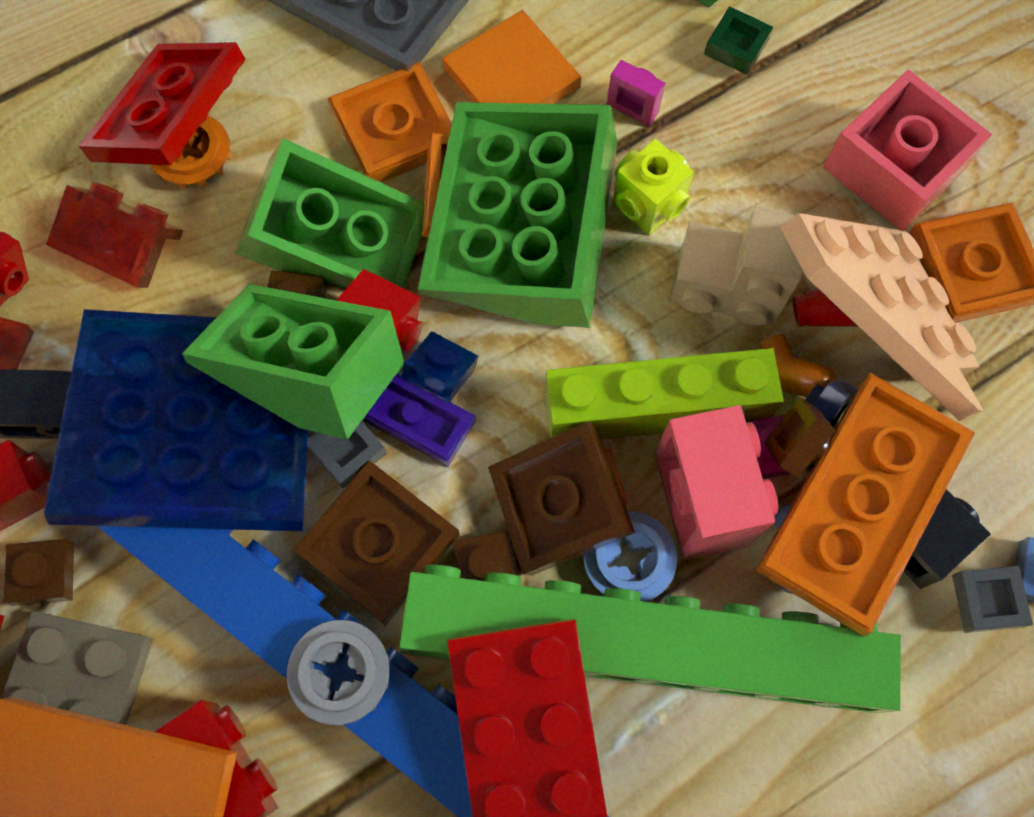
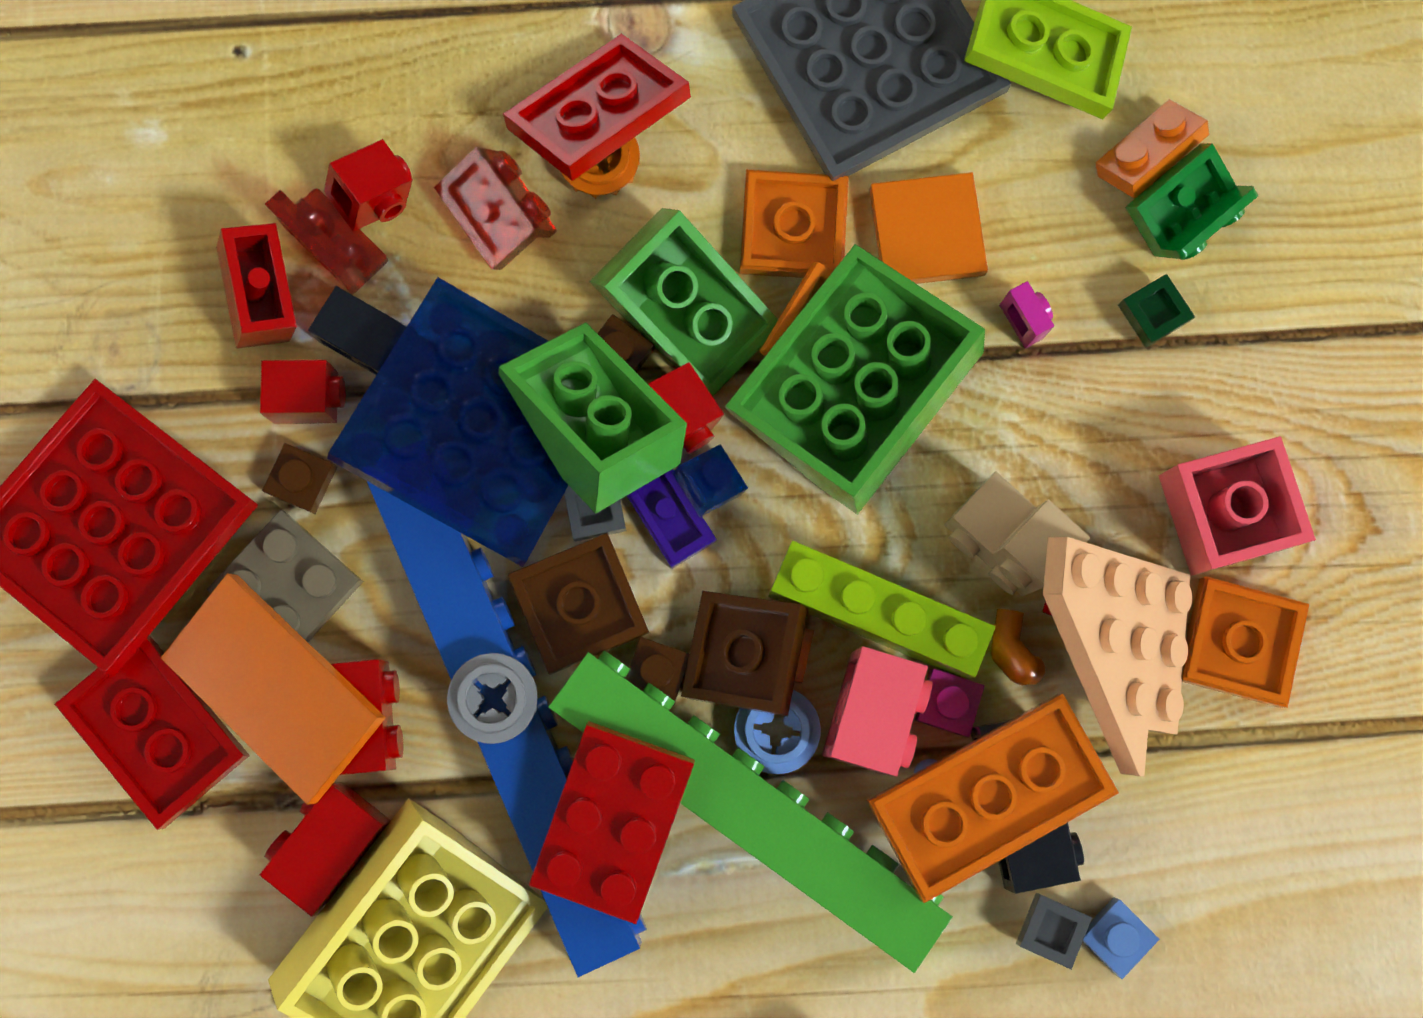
camera: 25 degrees right, 10 degrees up
neon yellow brick [612,138,694,236] -> none
reddish brown plate [764,397,836,478] -> none
dark blue plate [805,378,857,428] -> none

